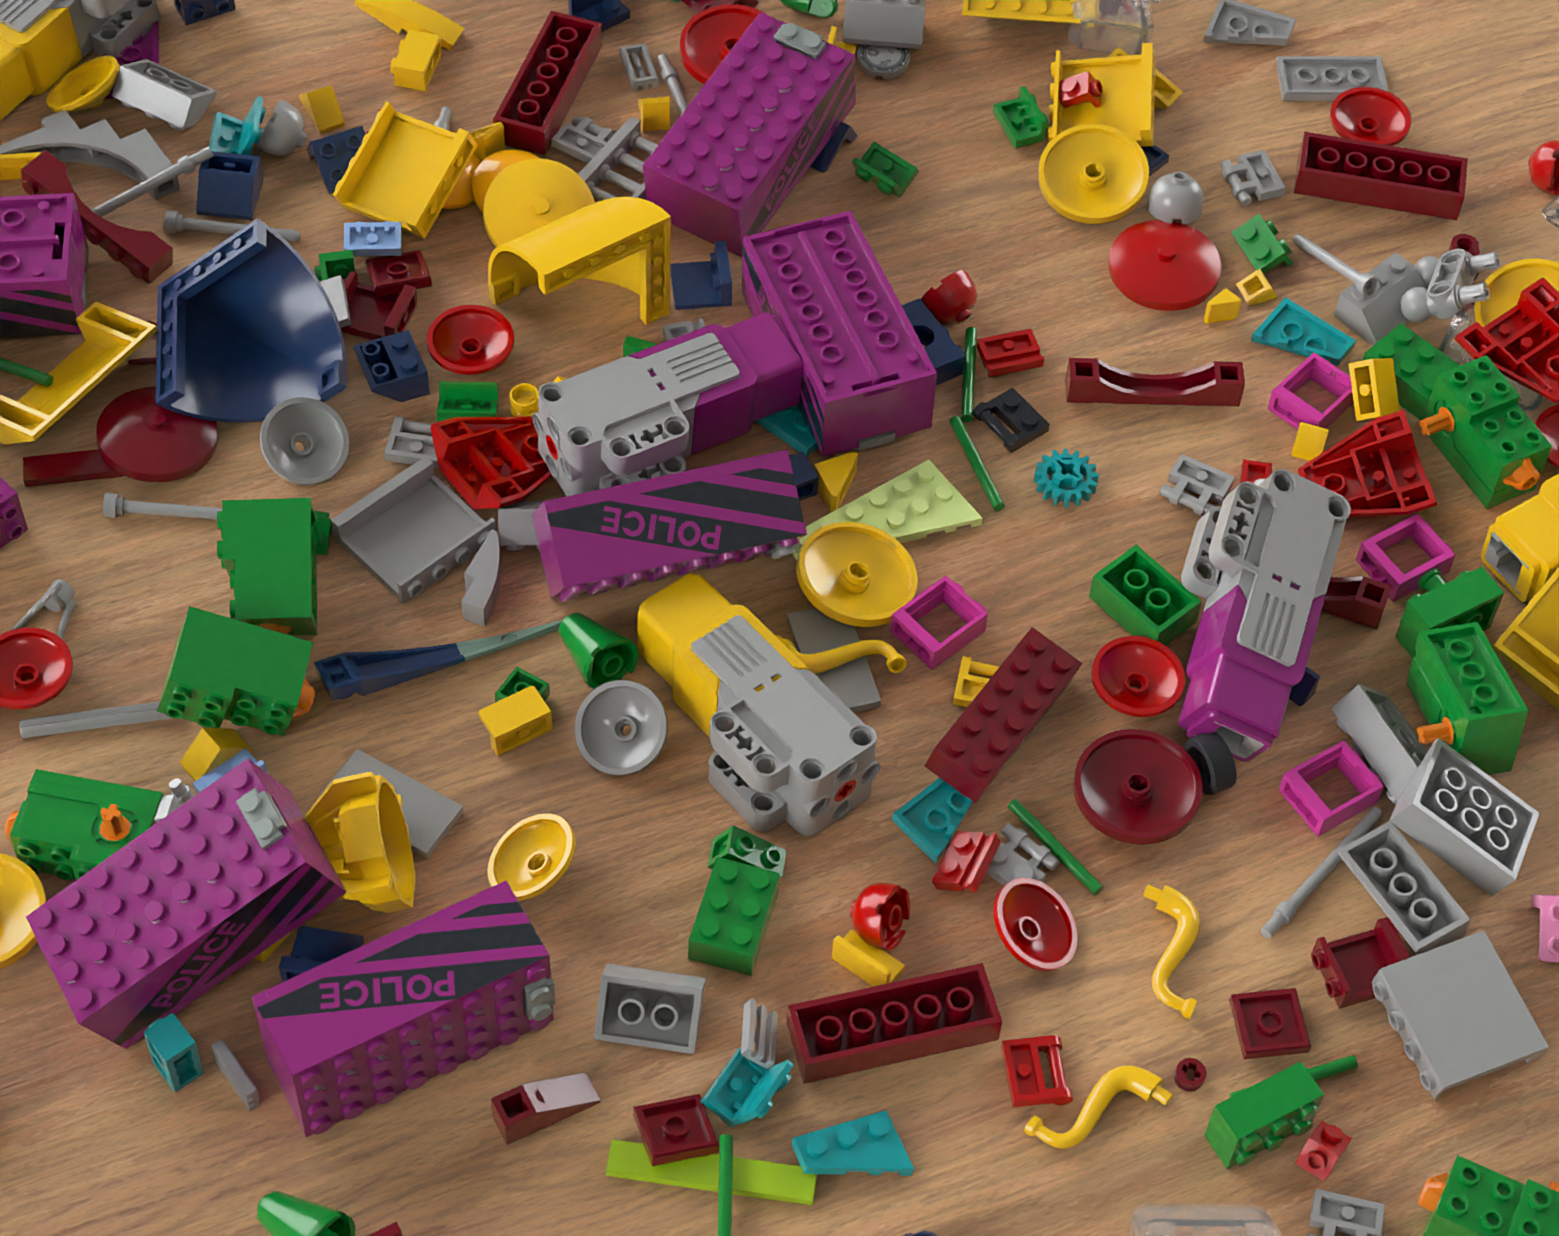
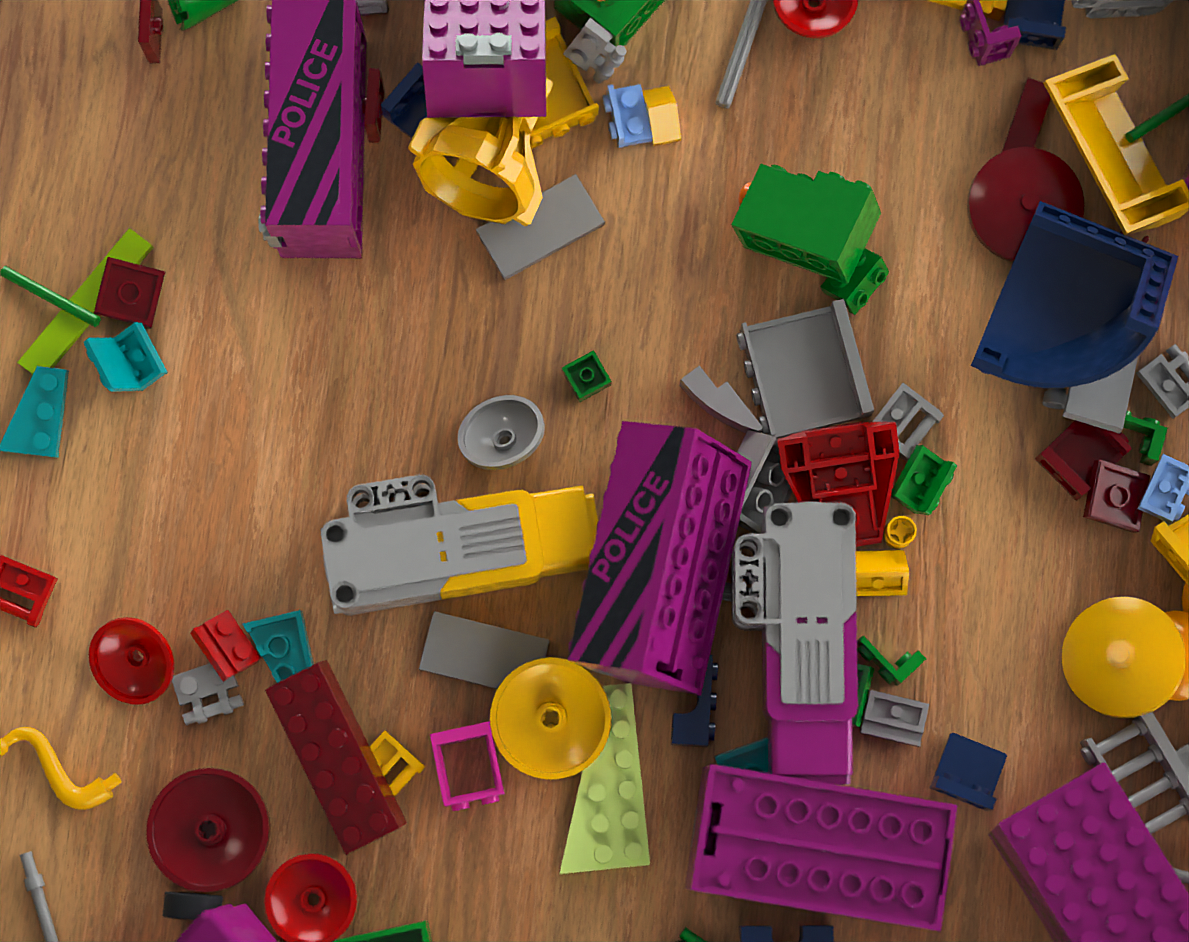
camera: 120 degrees right, 25 degrees up
light grey plant [10,579,76,639] -> none
light grey piece [103,493,222,520] -> none
green piece [157,606,315,736] -> none
light grey dish [260,397,349,485] -> none
dark blue plate [314,620,562,700] -> none
dark blue slope [353,330,430,402] -> none
red dish [427,305,514,375] -> none
yellow panel [478,686,553,756] -> none
yellow panel [488,197,671,325] -> none
yellow dish [488,813,576,900] -> none
dark red slope [491,1072,601,1145] -> none
green cone [559,613,639,689] -> none
light grey slope [594,963,706,1054] -> none
green brick [688,857,780,976] -> none
green bracket [707,825,786,878] -> none
light grey tile [741,998,778,1069] -> none
yellow animal [776,635,907,674] -> none
dark red brick [786,963,1002,1083] -> none
yellow slope [814,452,858,513] -> none
yellow panel [831,929,905,987] -> none
red cylinder [850,883,910,950] -> none
green bar [949,416,1005,511] -> none
green bar [1008,798,1104,896] -> none

